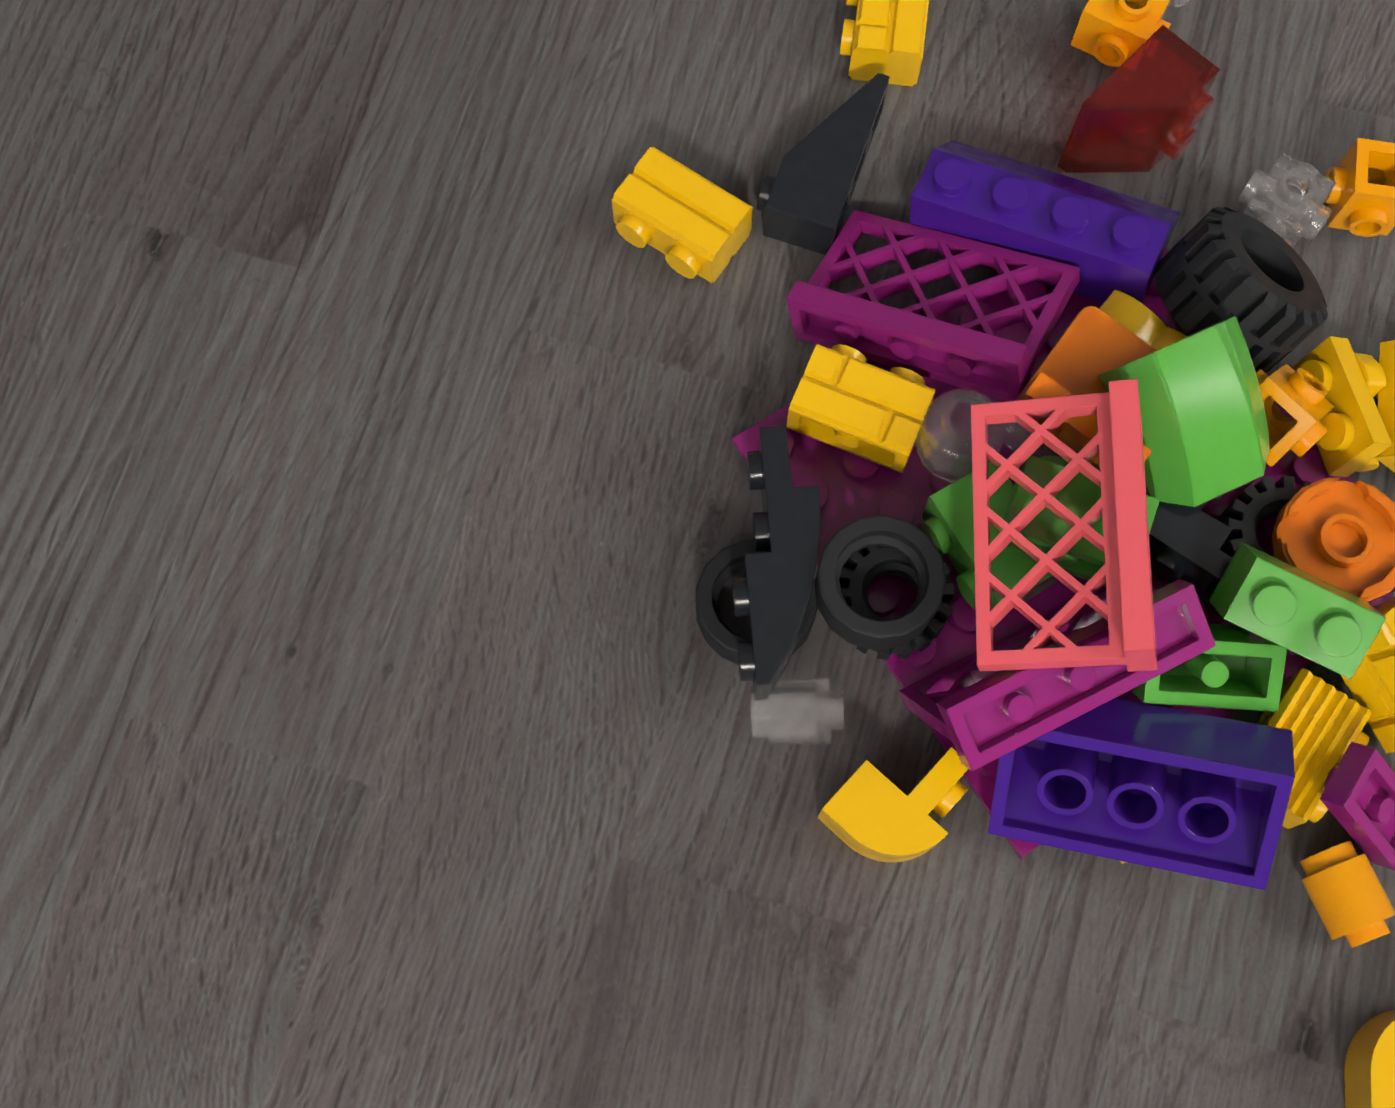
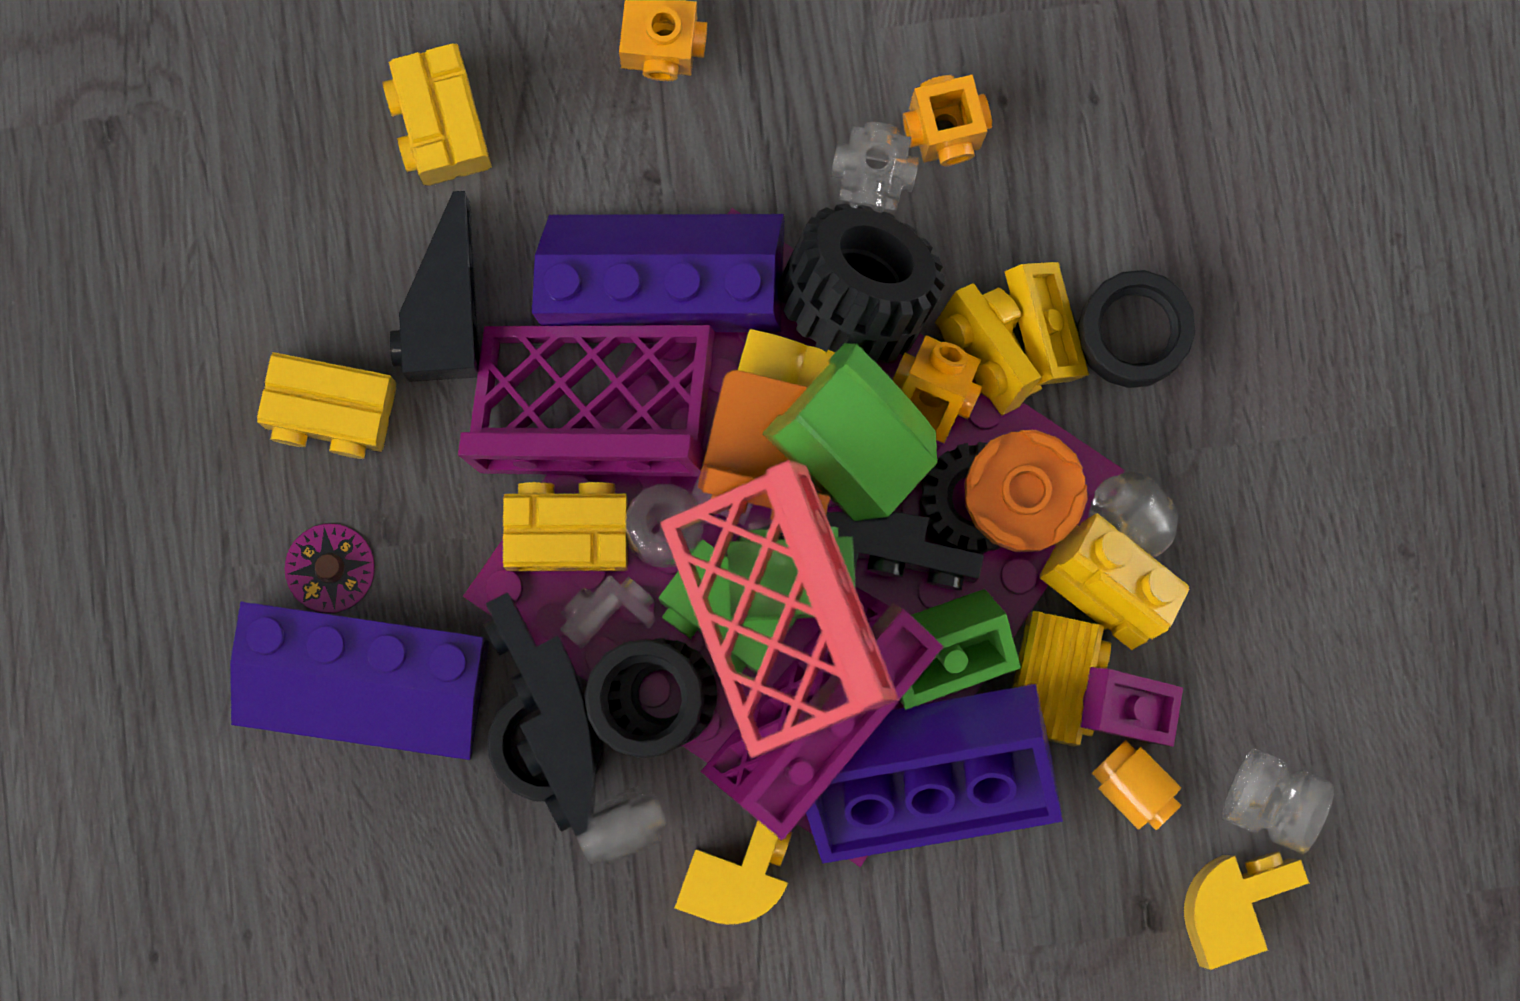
camera: 30 degrees left, 10 degrees up
clear red slope [1058,25,1220,173] -> none
bright green brick [1209,542,1387,679] -> none
none -> dark purple slope [230,602,489,760]
none -> piece [285,524,375,613]
none -> clear bracket [560,575,657,649]

